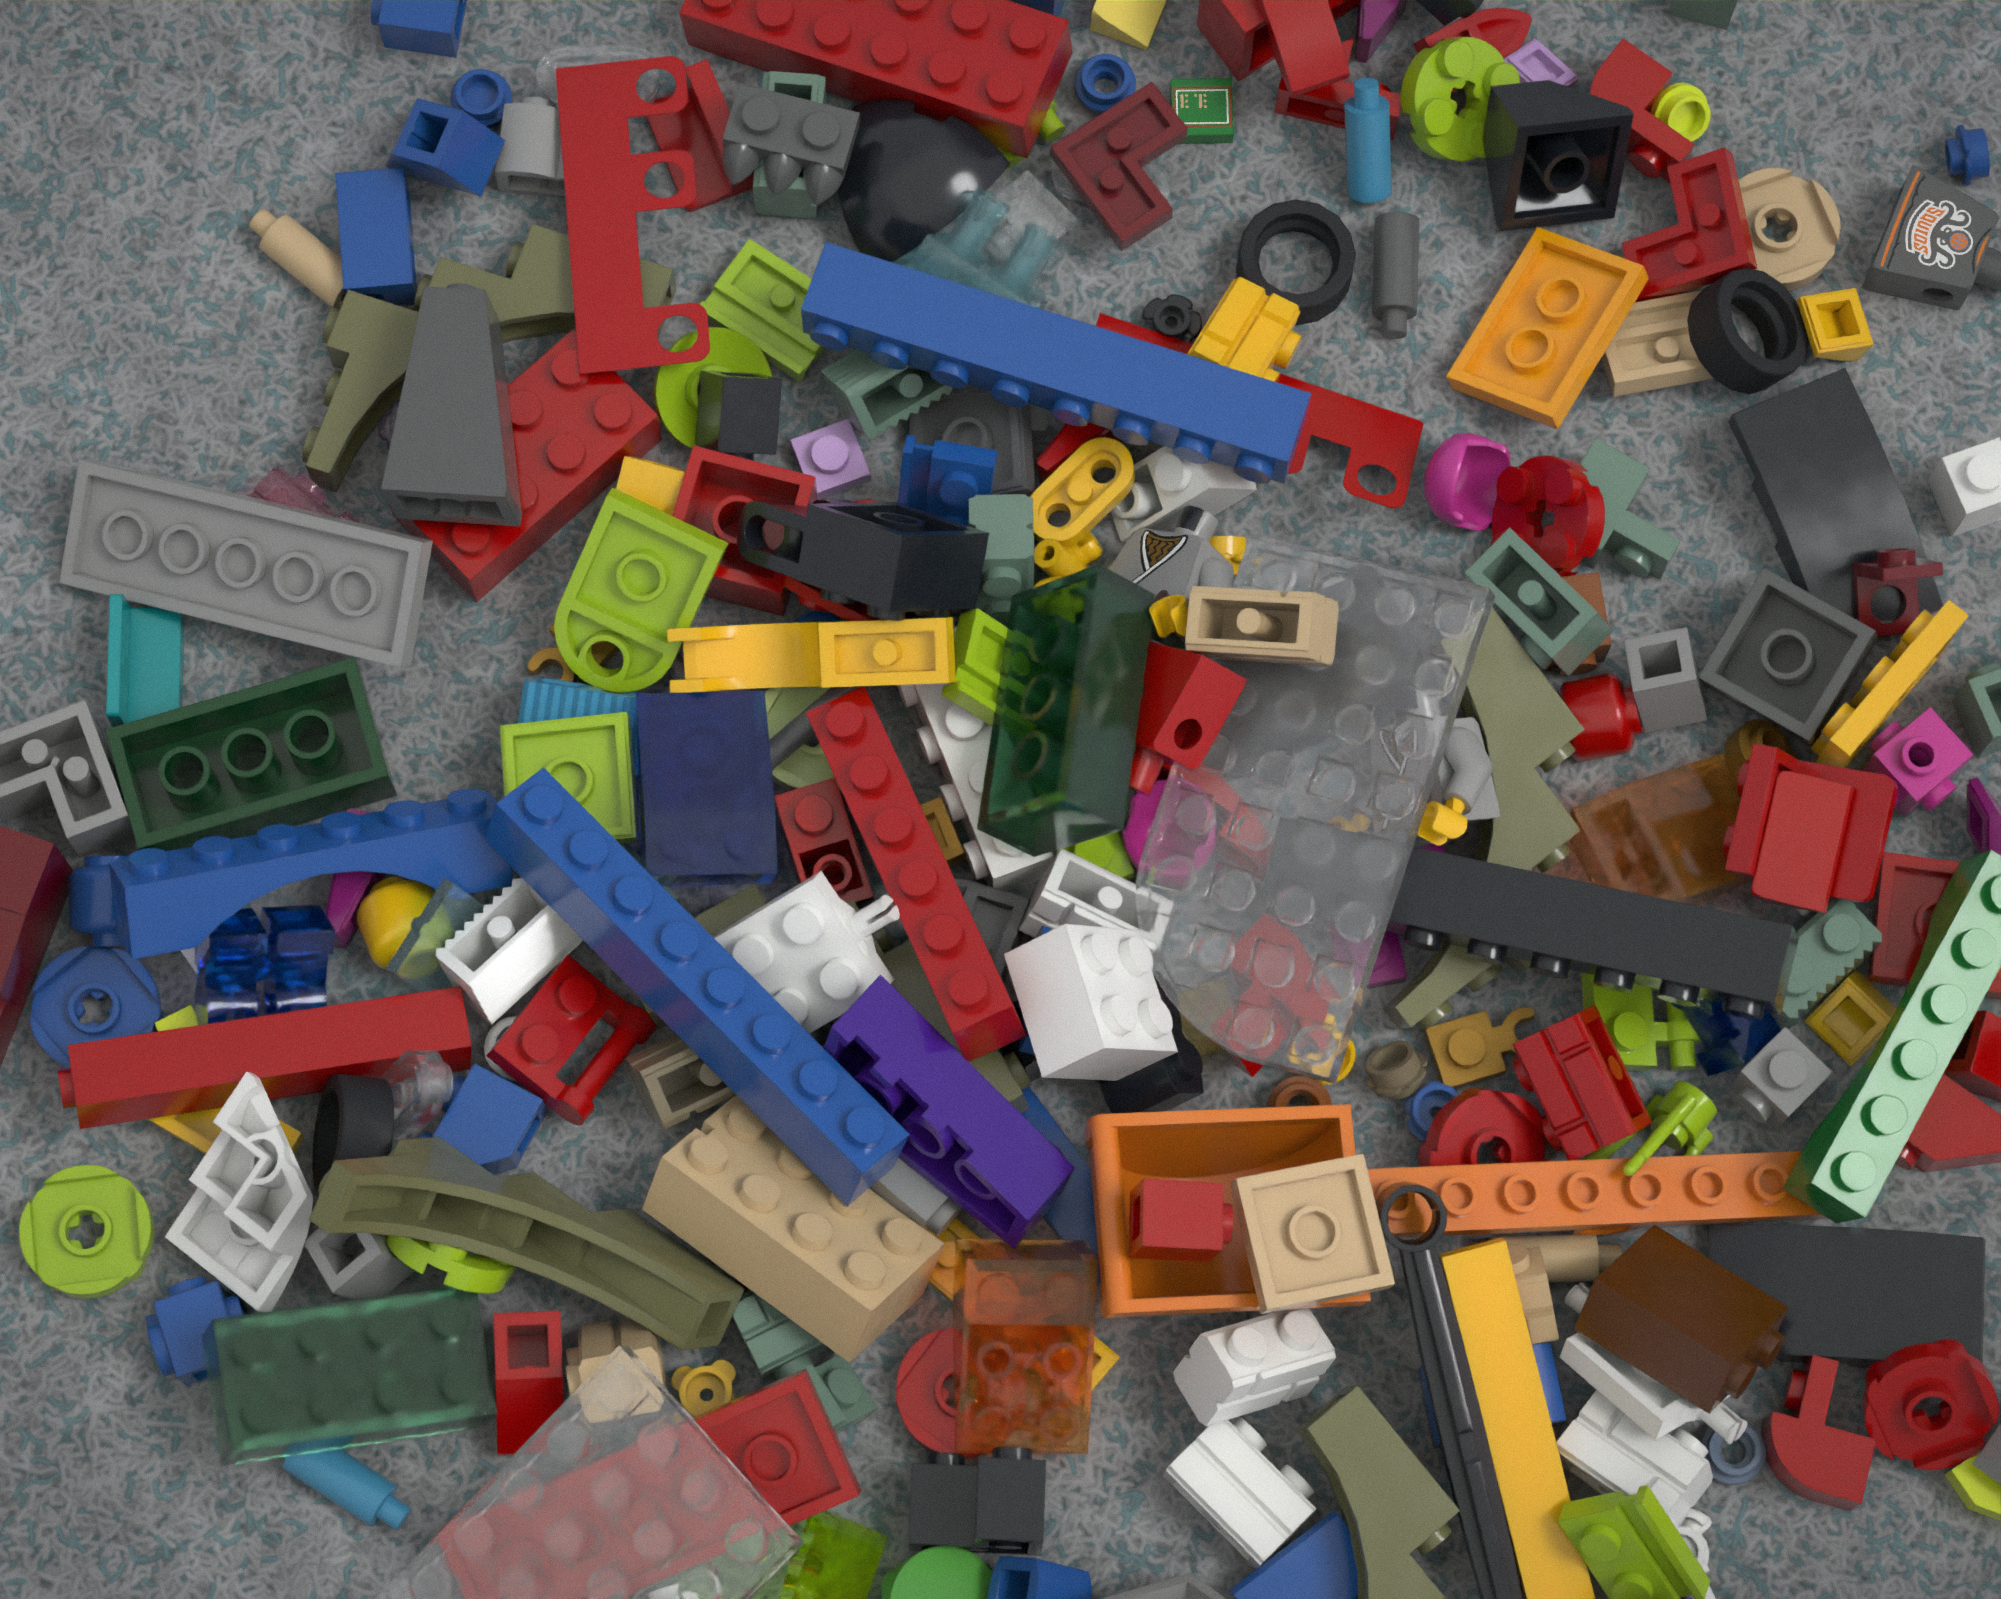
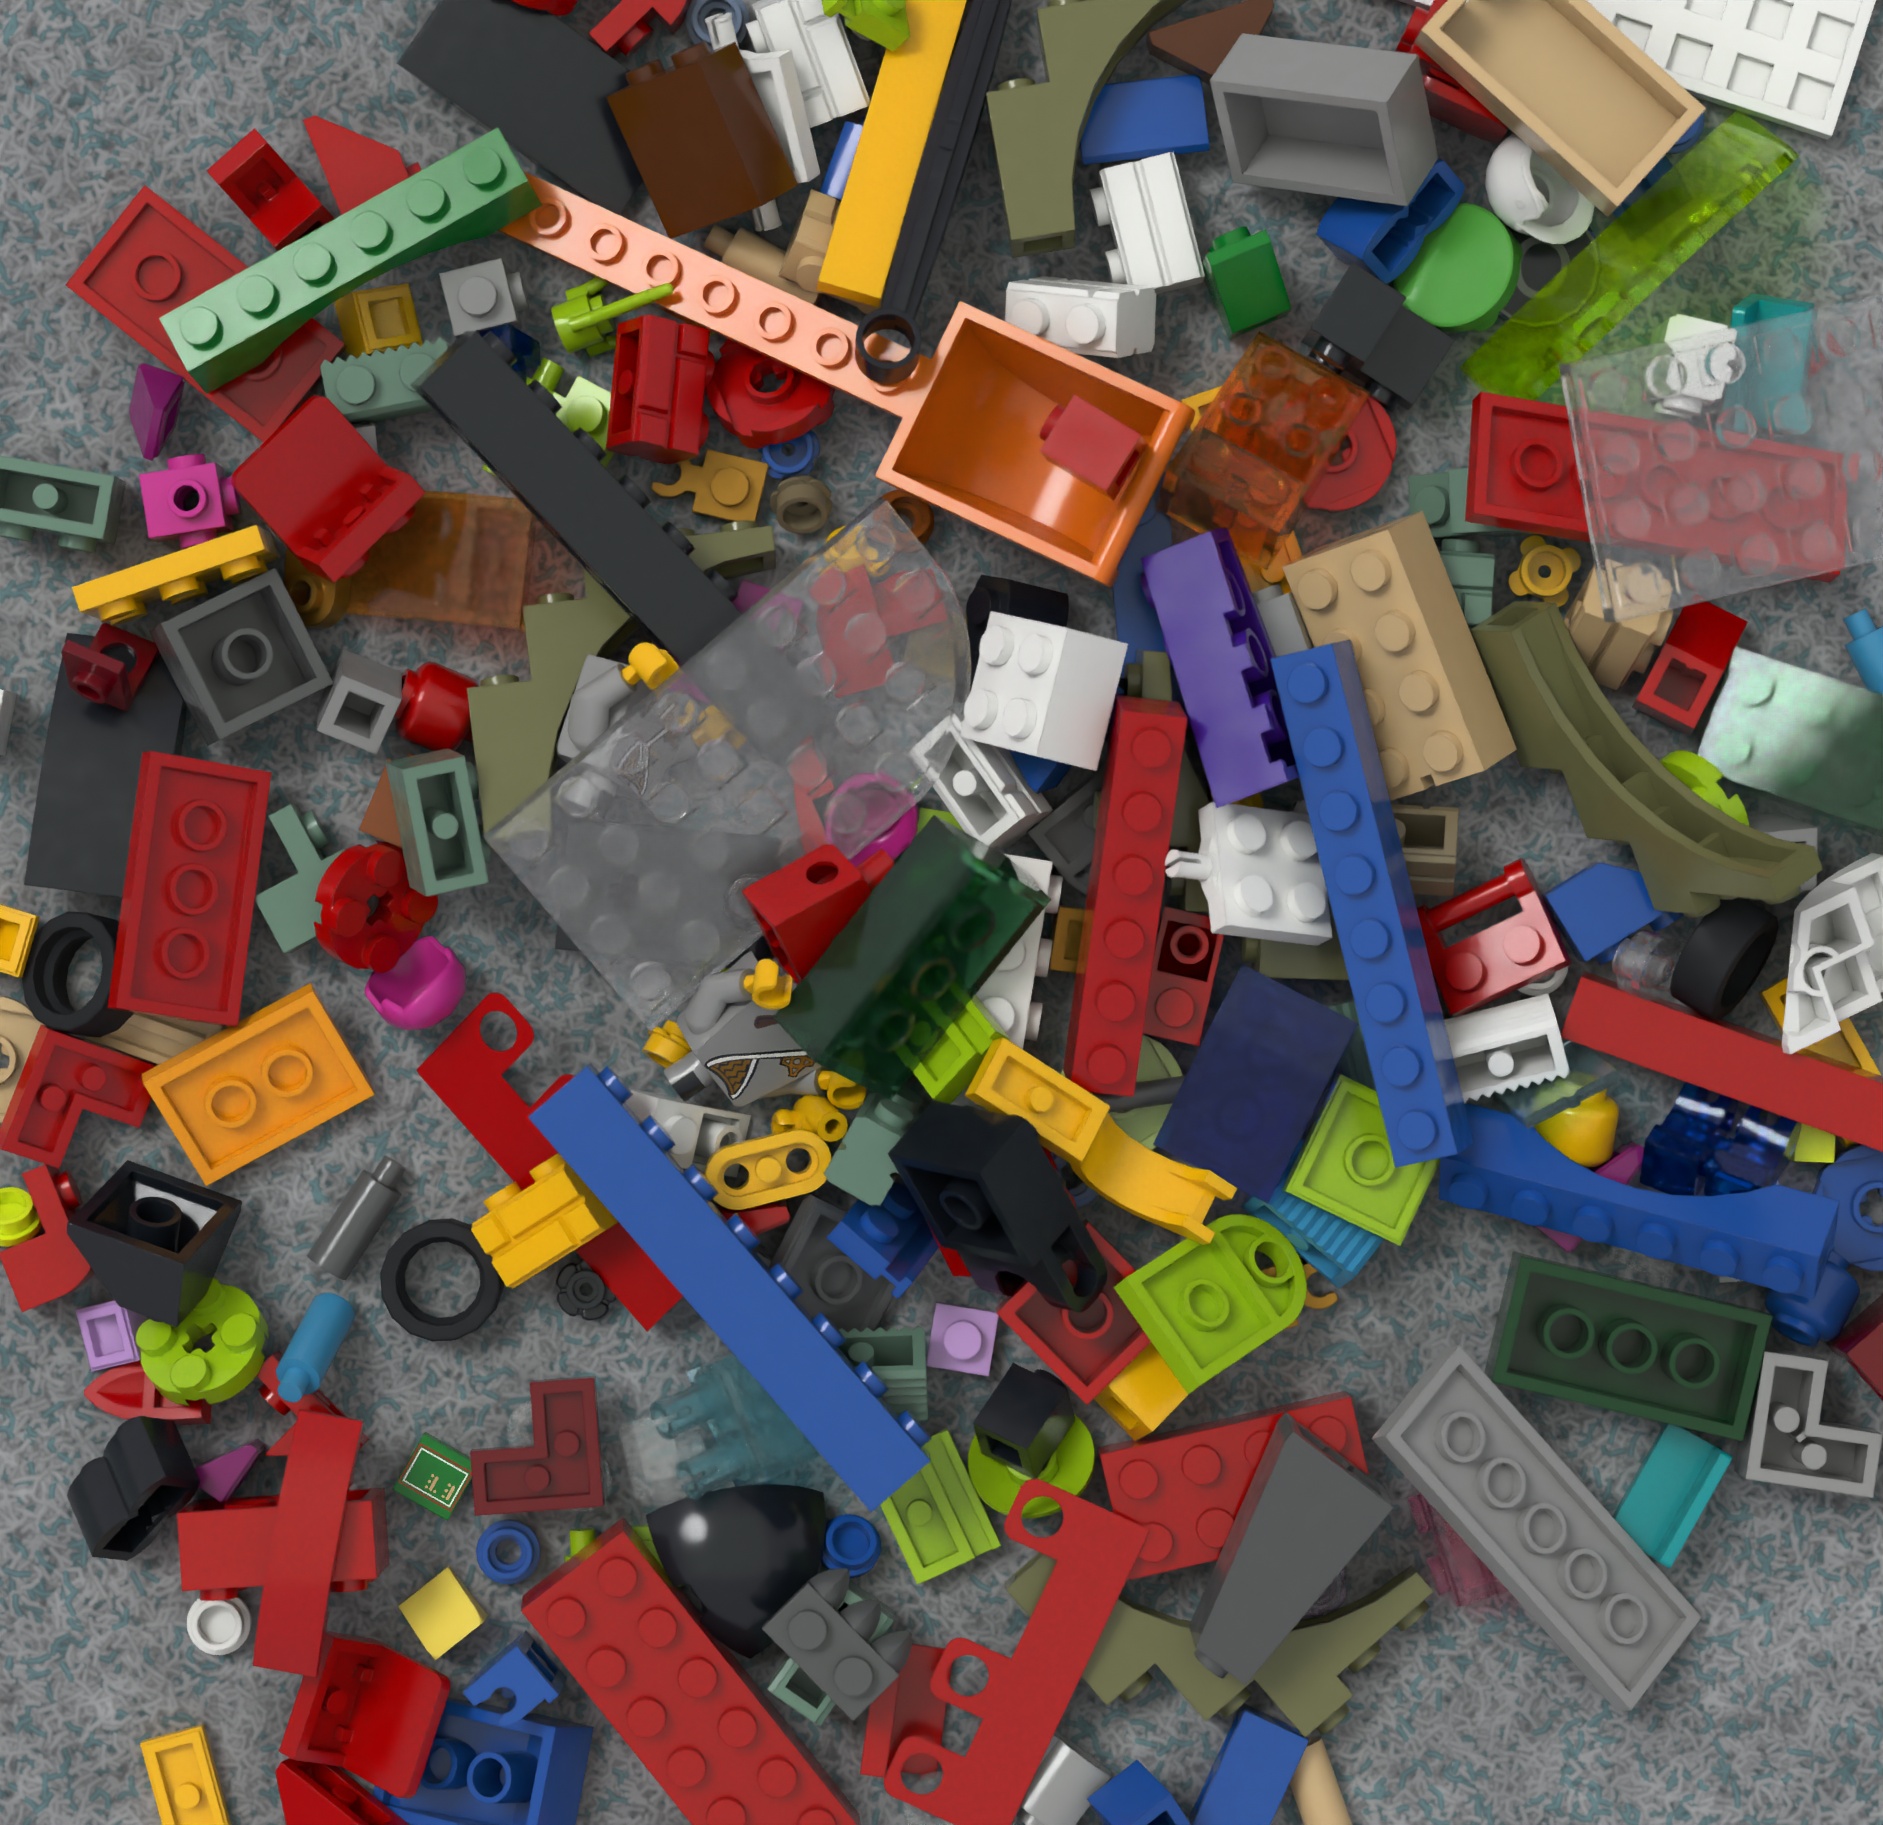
camera: 145 degrees left, 15 degrees up
tan brick [1185,586,1339,666] -> none
tan plate [1230,1154,1395,1314] -> none
red slope [1751,770,1855,914] -> none
none -> red plate [107,751,272,1027]
none -> blue plate [821,1514,881,1579]
none -> green slope [1202,226,1292,340]

